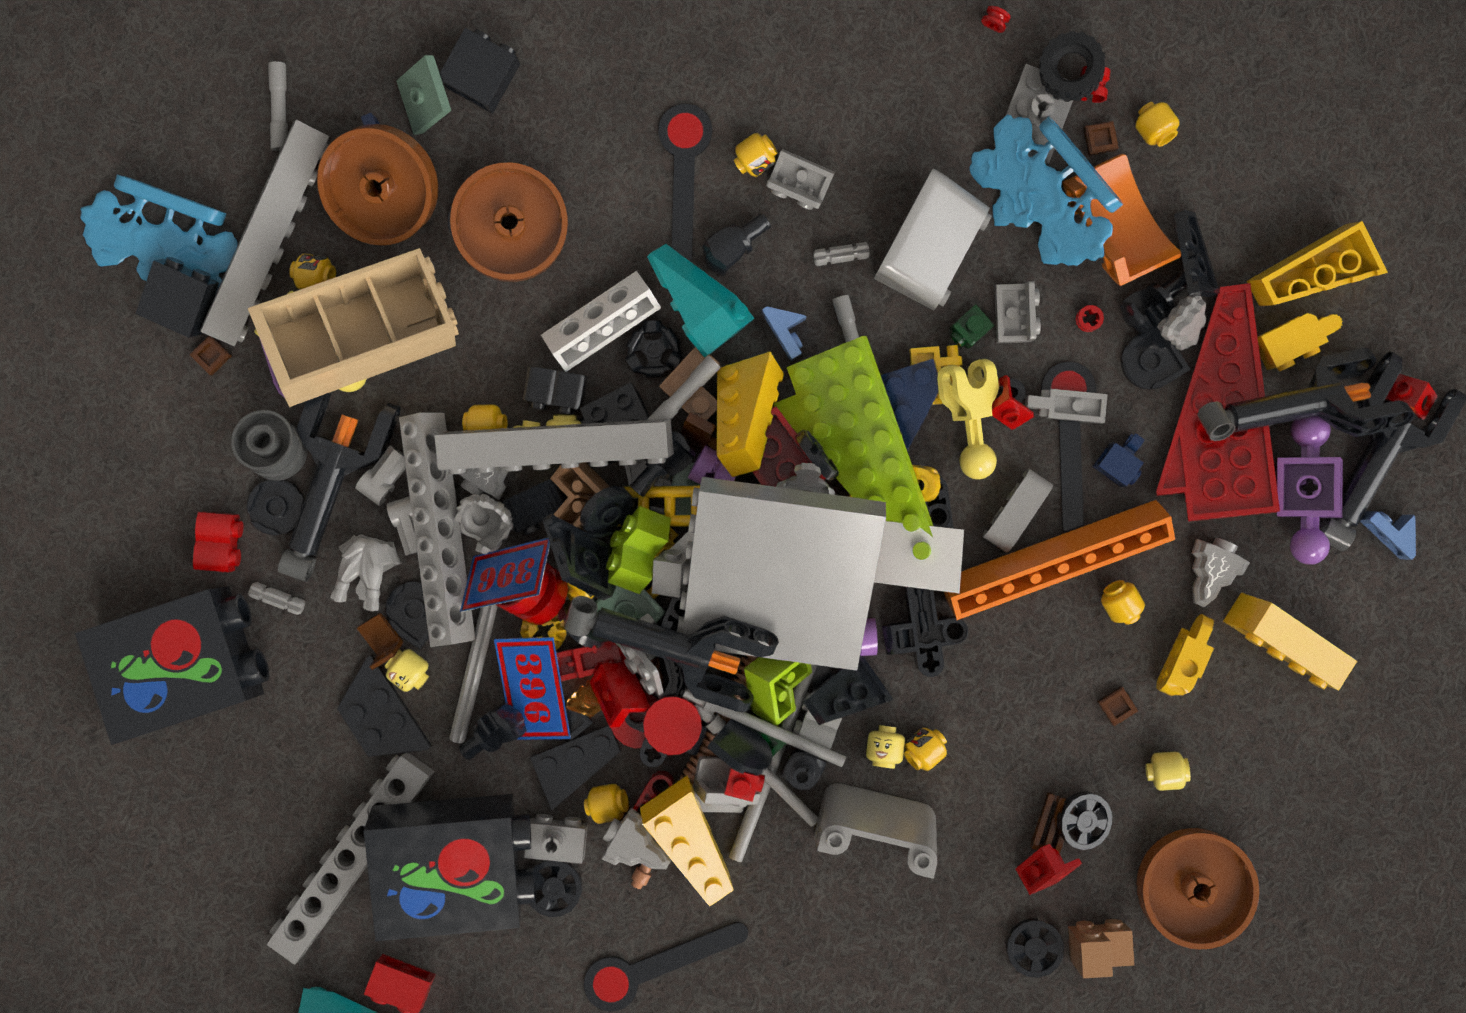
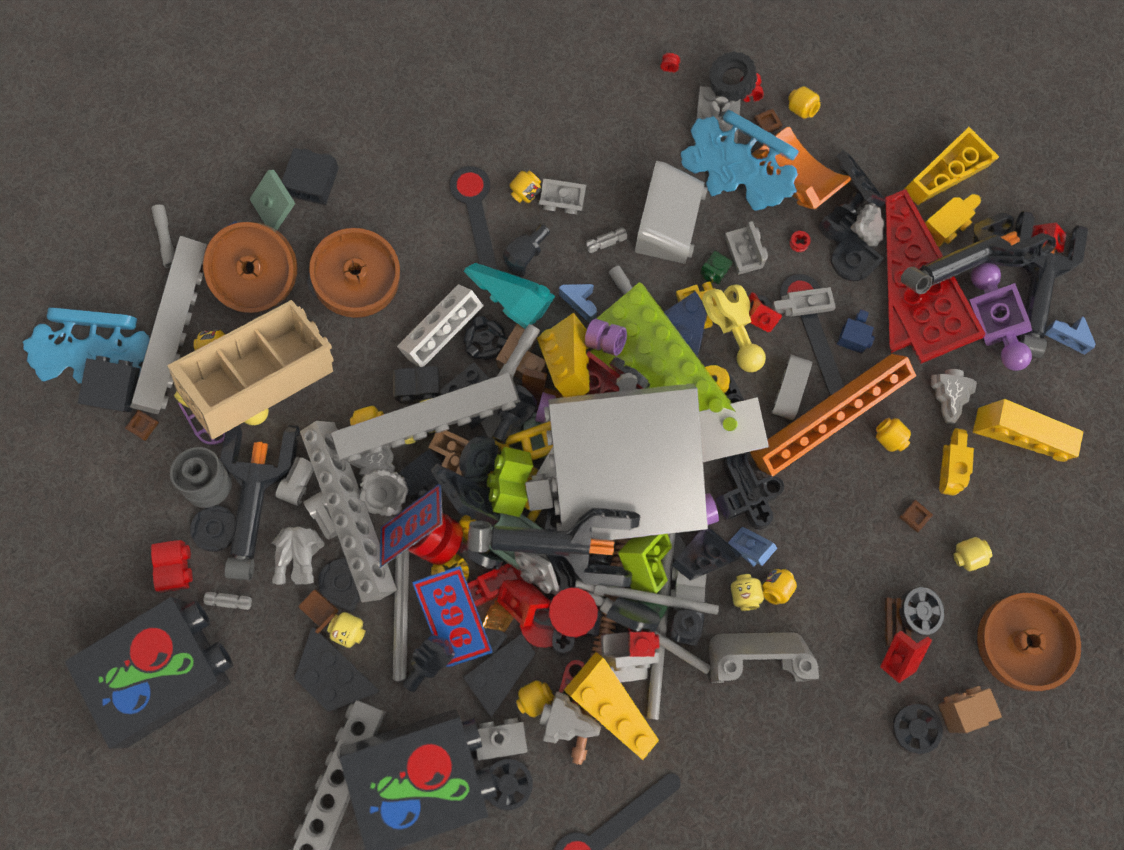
camera: 15 degrees left, 15 degrees down
none -> medium lavender wheel [585,319,627,356]
none -> medium blue slope [728,527,777,567]

